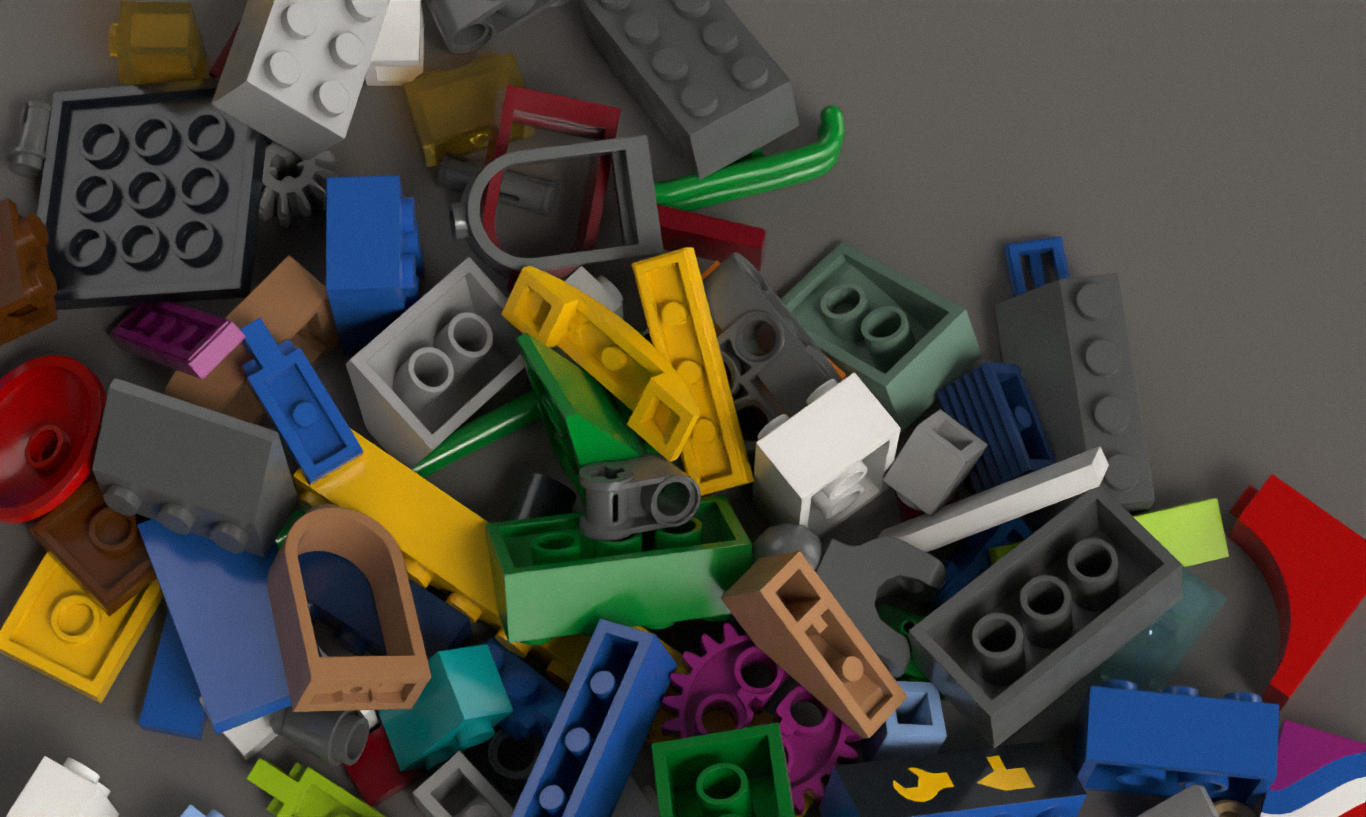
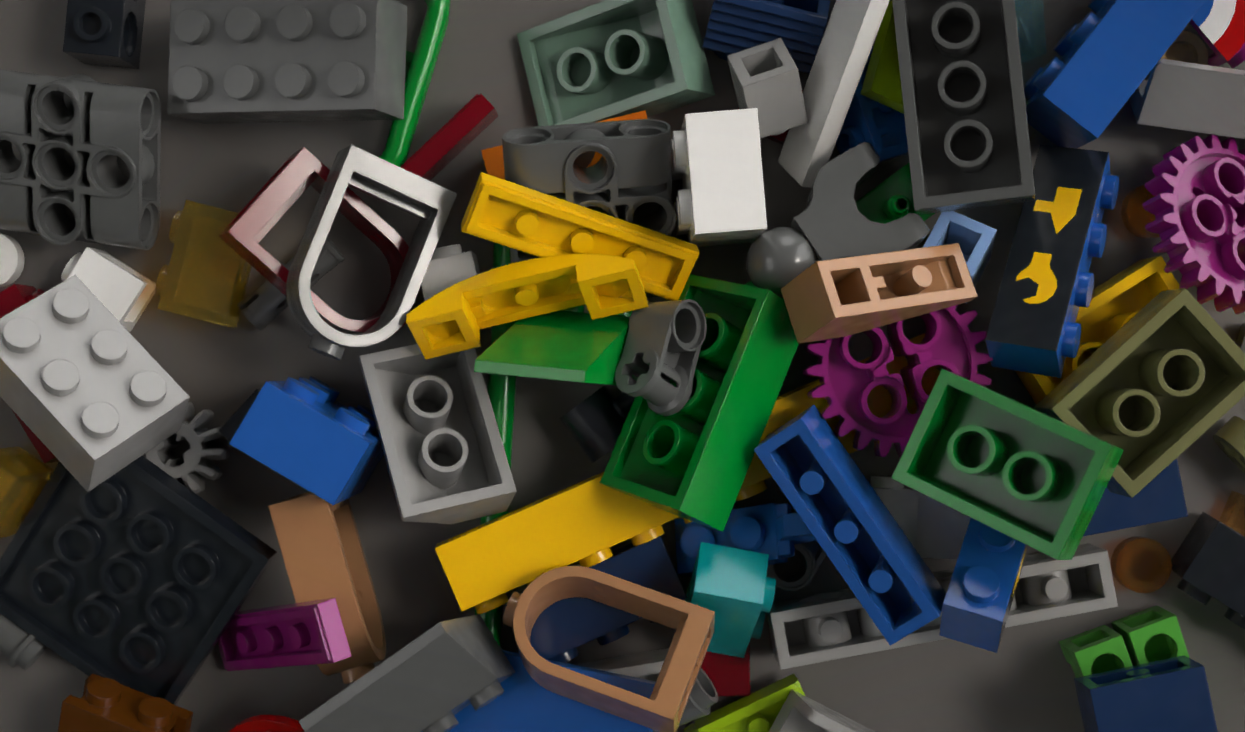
camera: 55 degrees left, 20 degrees up
blue hinge [240,317,363,486] -> none

